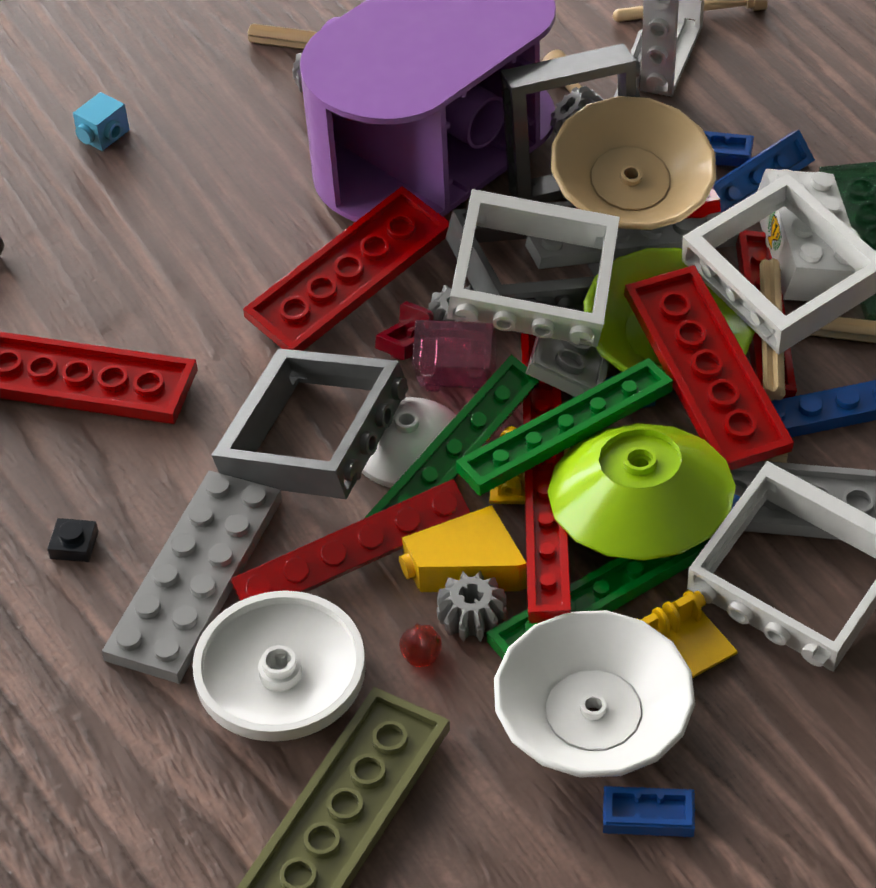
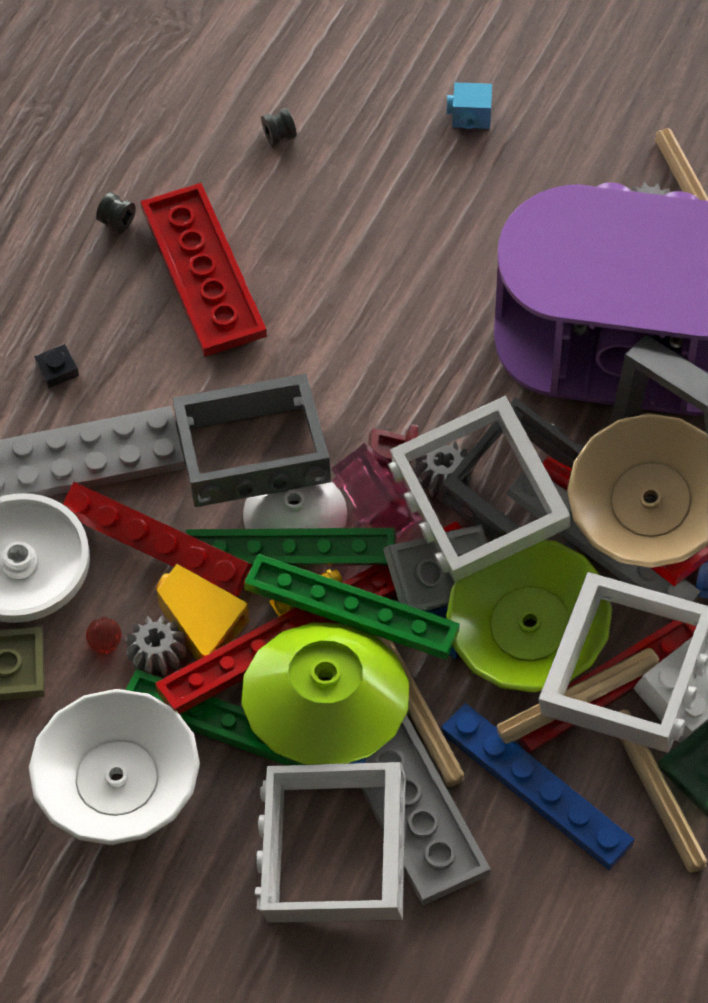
camera: 55 degrees right, 10 degrees up
red plate [243,186,450,351] -> none
blue plate [603,786,695,837] -> none
red plate [624,265,794,471] -> none
yellow hinge [636,590,738,678] -> none

